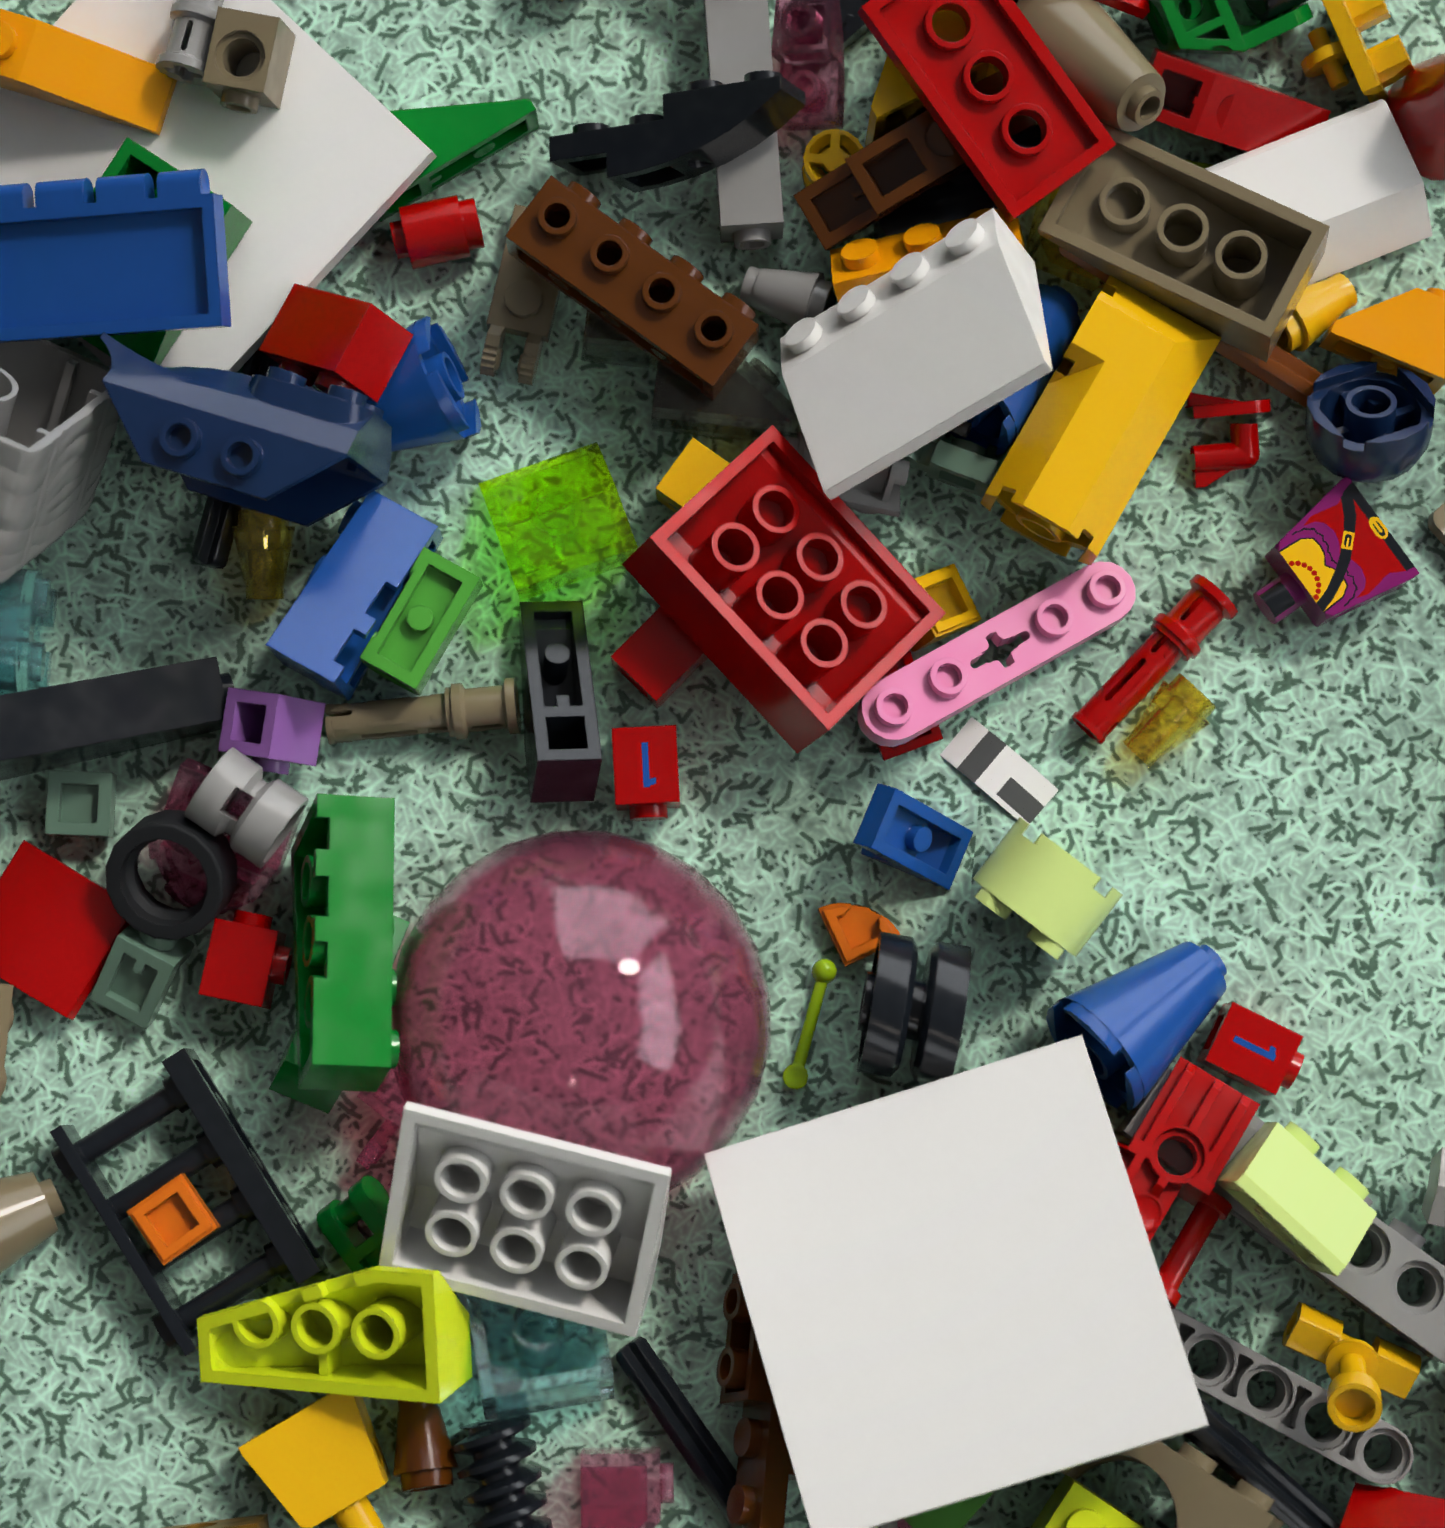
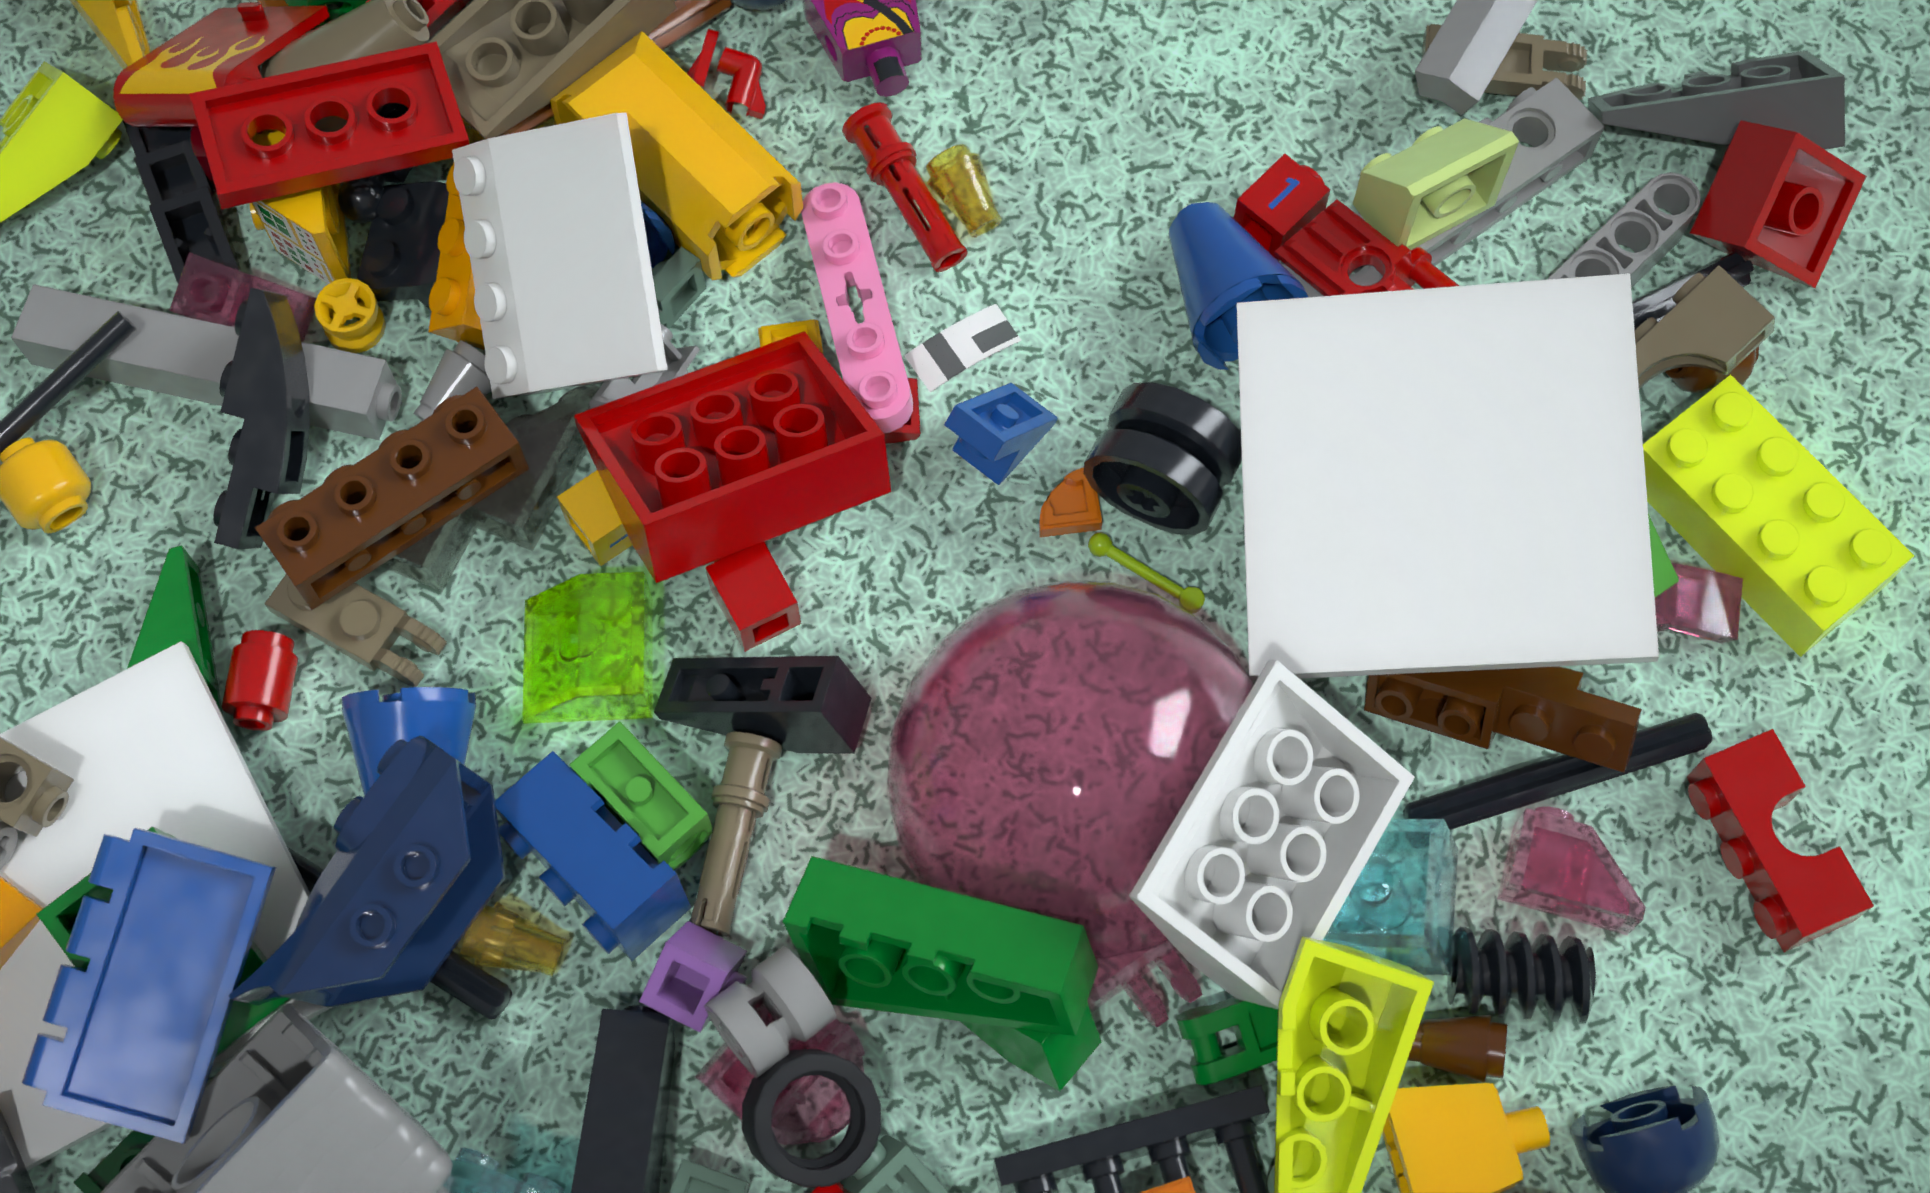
camera: 70 degrees left, 15 degrees down
red brick [198,910,293,1009] -> none
red brick [259,283,413,403] -> none
red brick [612,725,680,821] -> none
reddish brown slope [793,71,1038,251] -> none
yellowish green brick [973,817,1123,960] -> none
yellow bar [1282,1302,1421,1432] -> none

